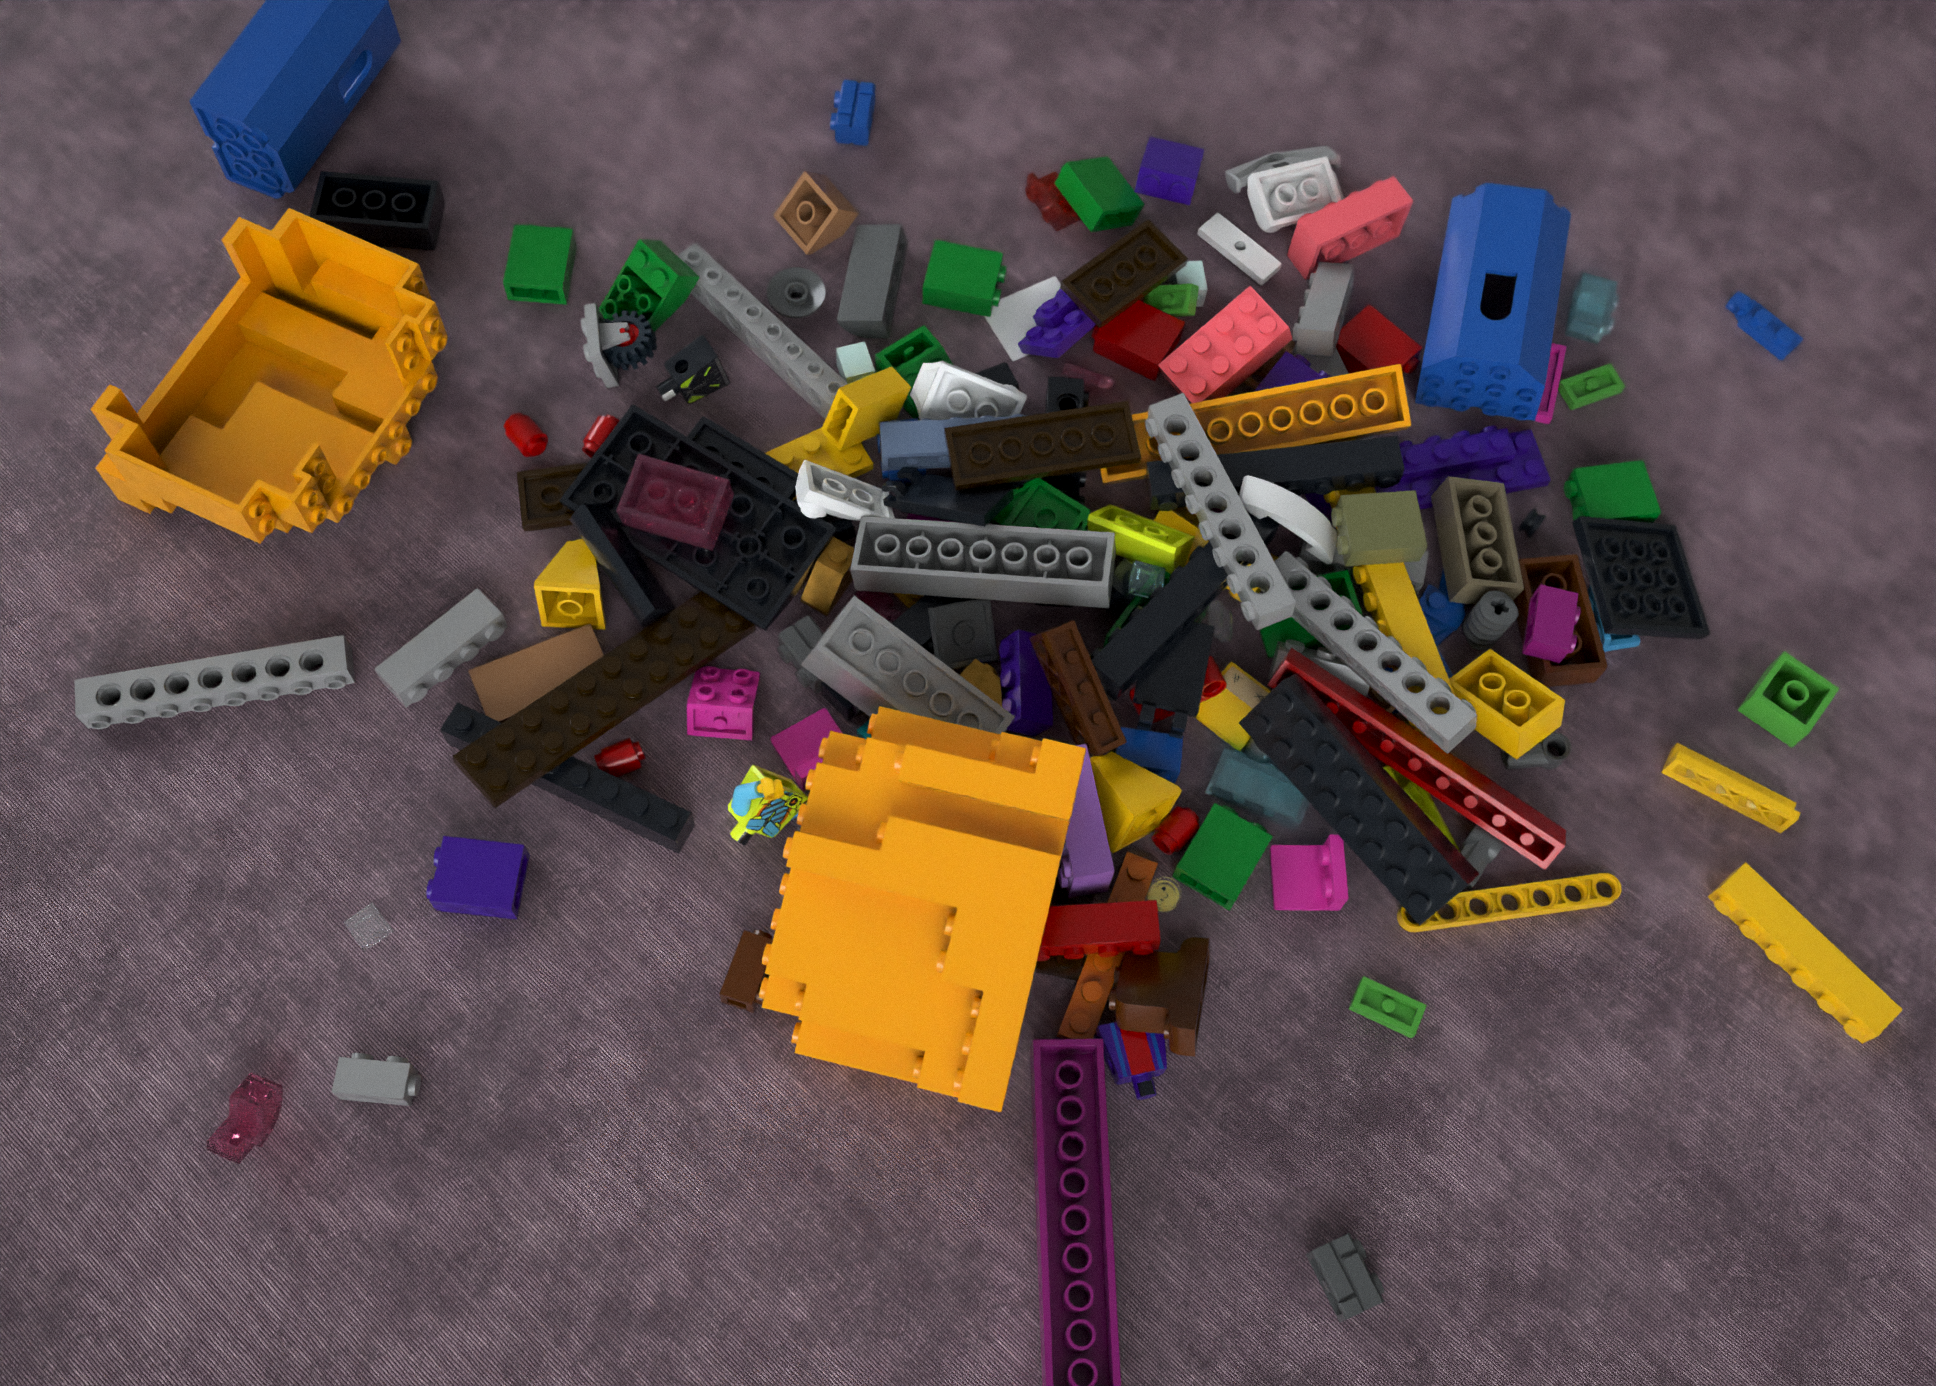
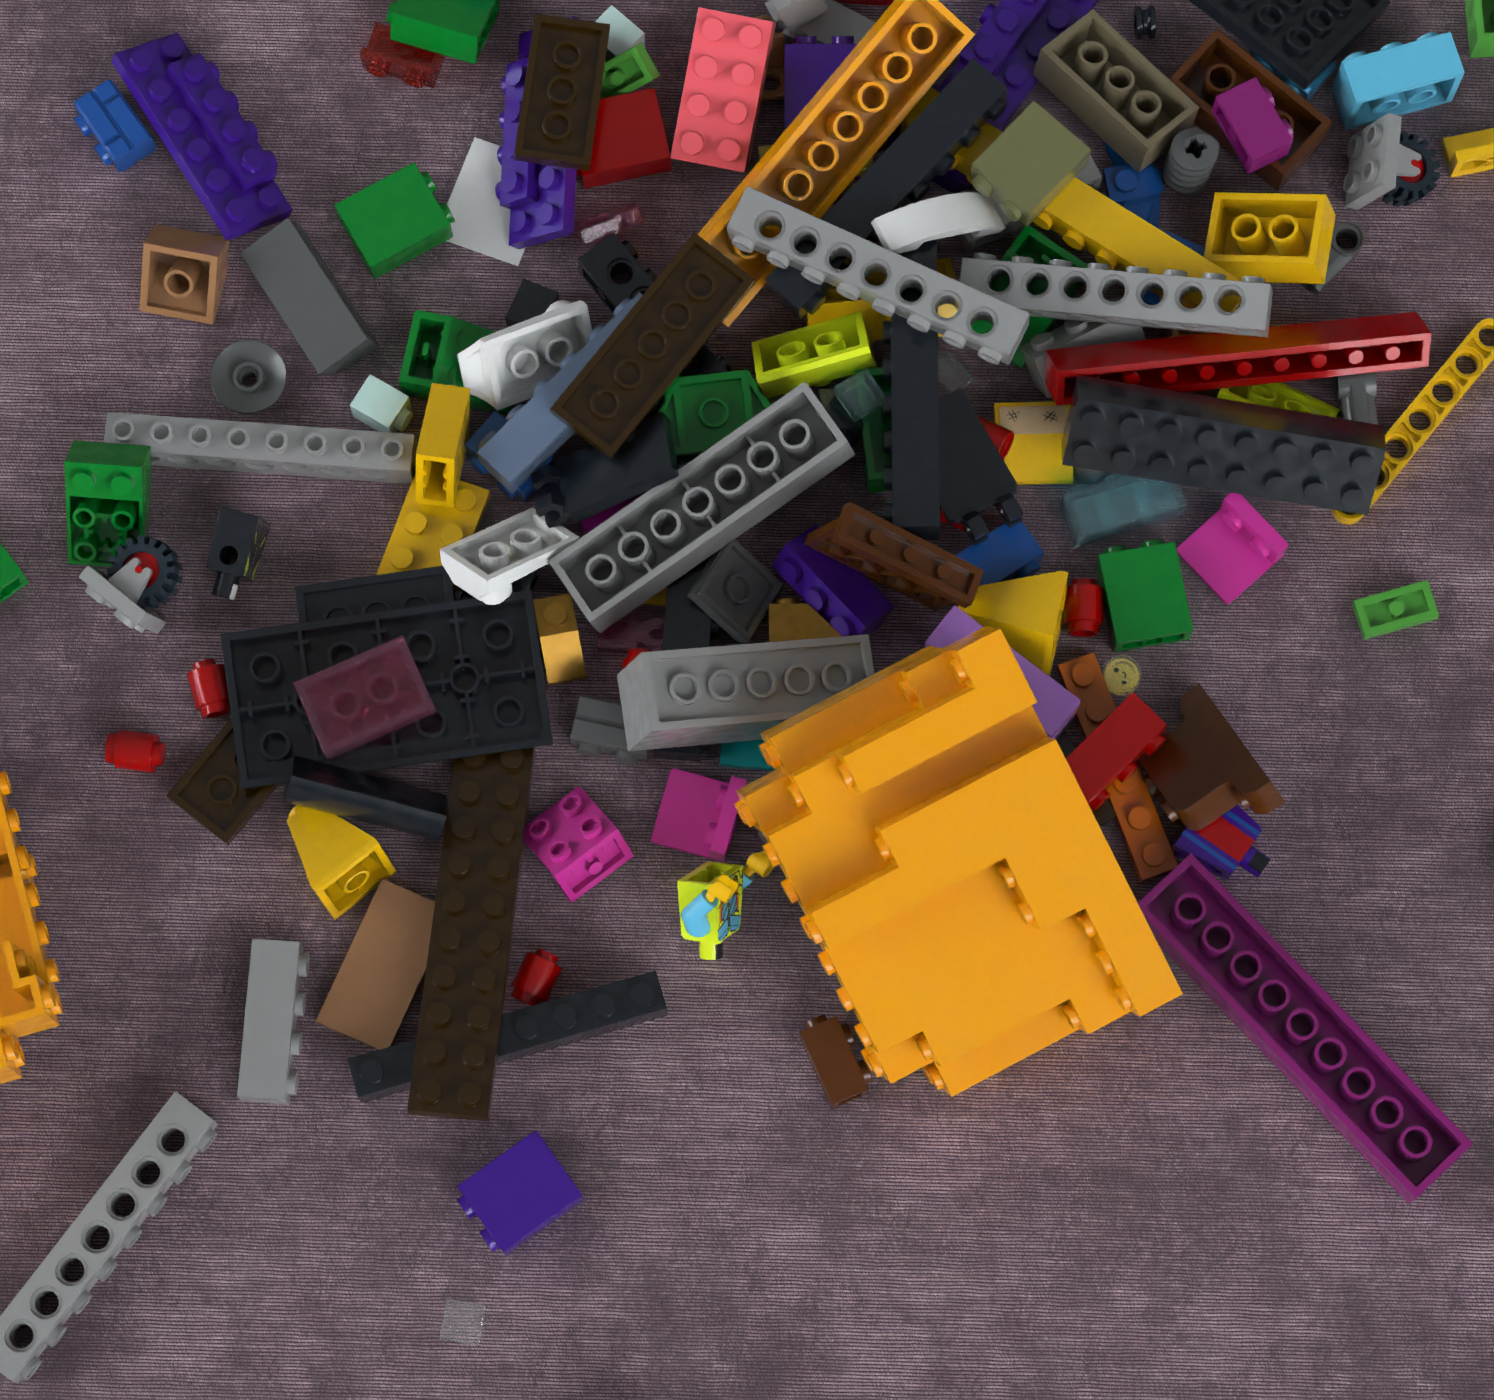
camera: 35 degrees left, 10 degrees up
none -> dark purple plate [111,32,293,241]
none -> medium azure brick [1331,32,1465,130]
none -> light grey plate [1343,113,1440,210]

